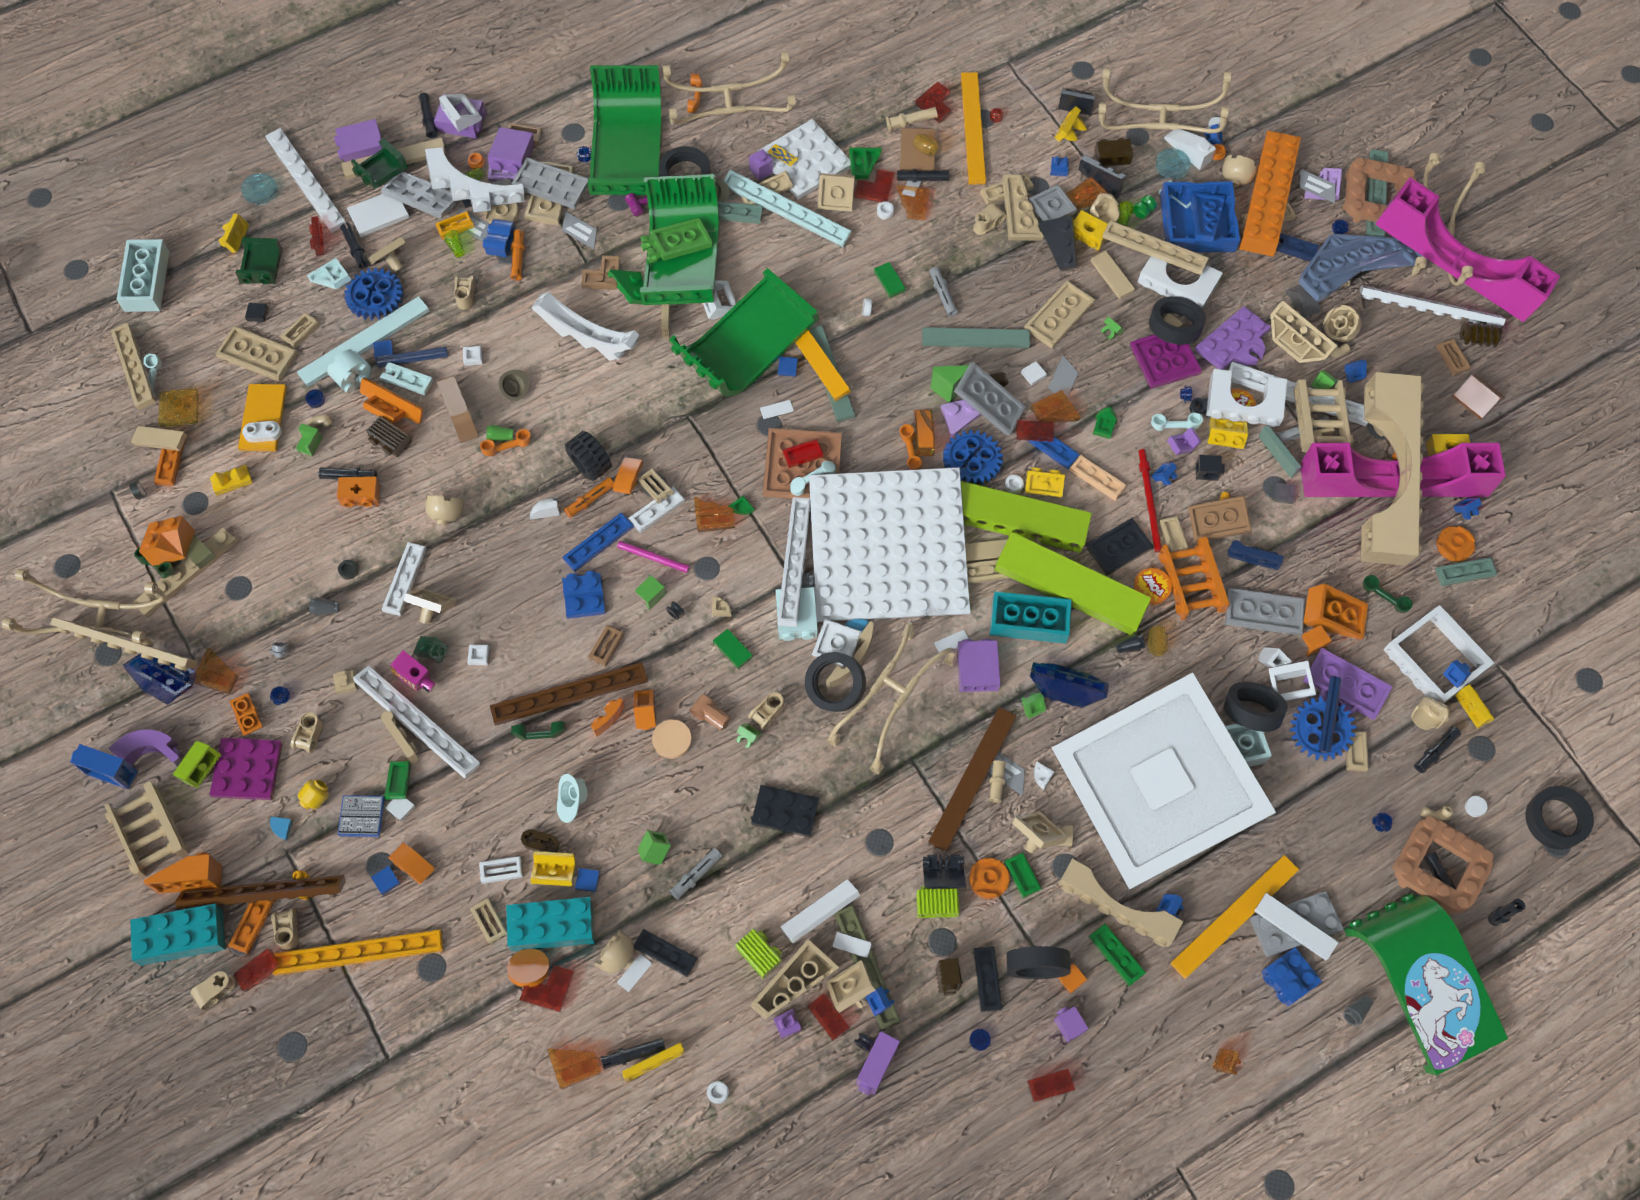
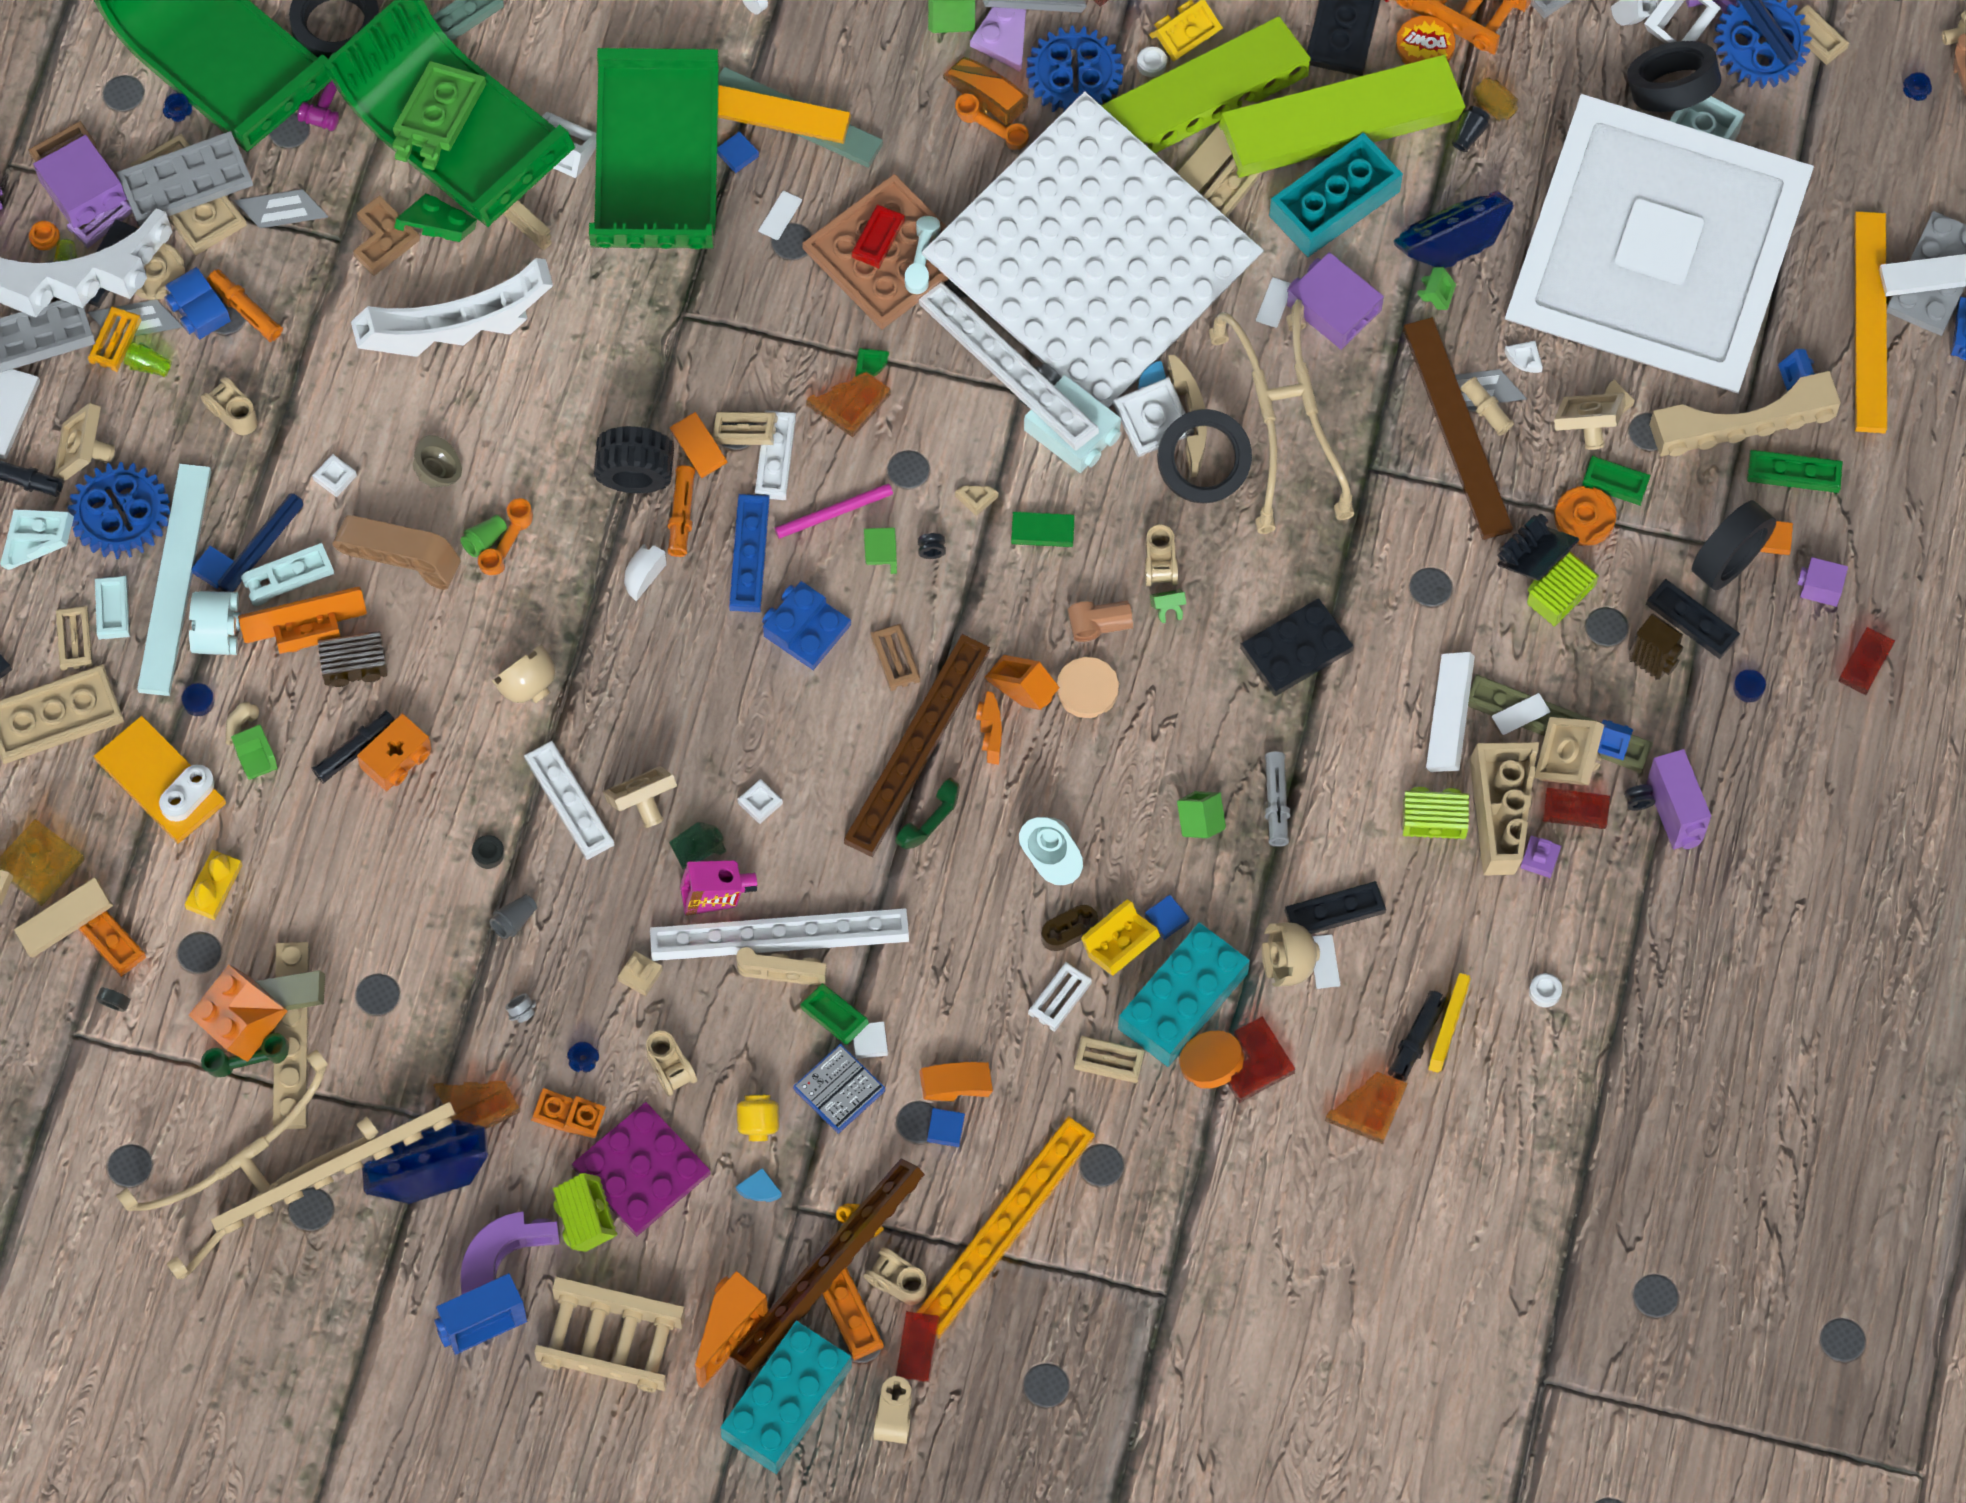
camera: 45 degrees left, 0 degrees up
none -> light aqua tile [95,576,130,640]

